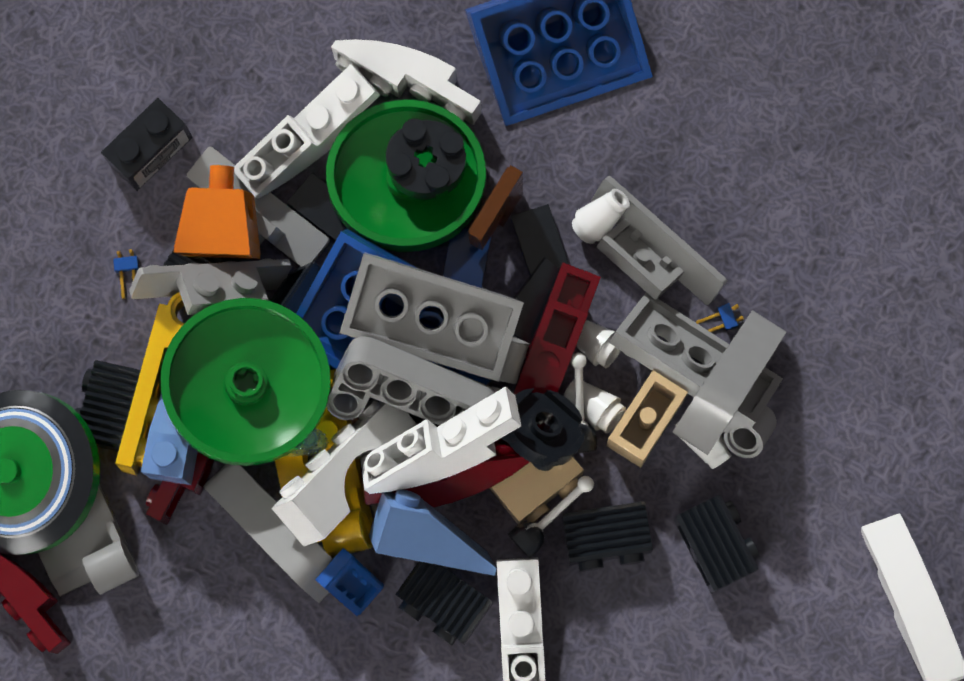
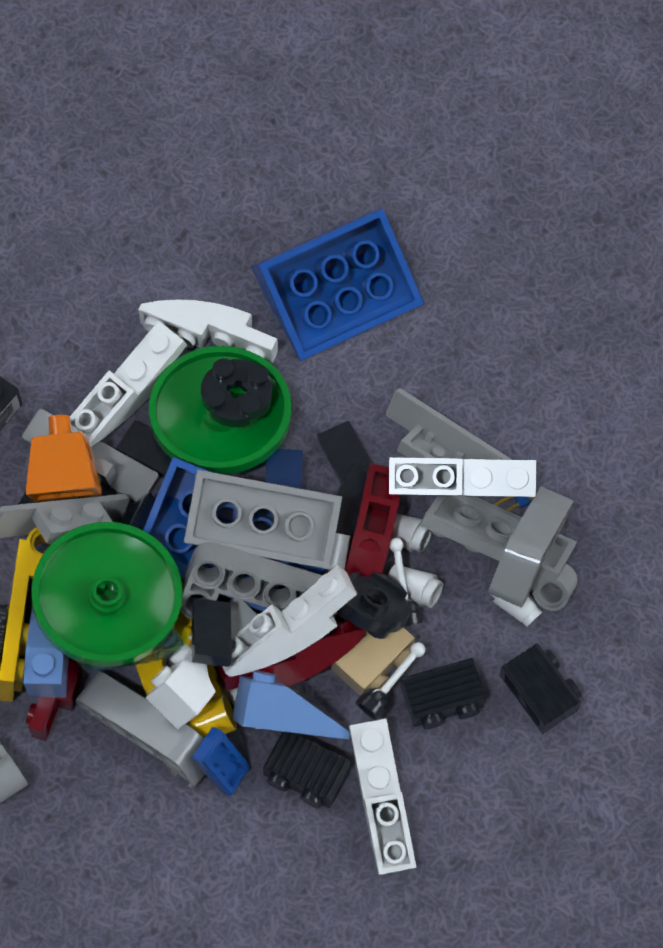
camera: 15 degrees left, 10 degrees down
reddish brown tile [468,165,523,250] -> none
white cone [572,189,630,244] -> none
tan brick [607,370,688,468] -> none
none -> black tile [191,598,232,667]
none -> white slope [389,458,536,497]

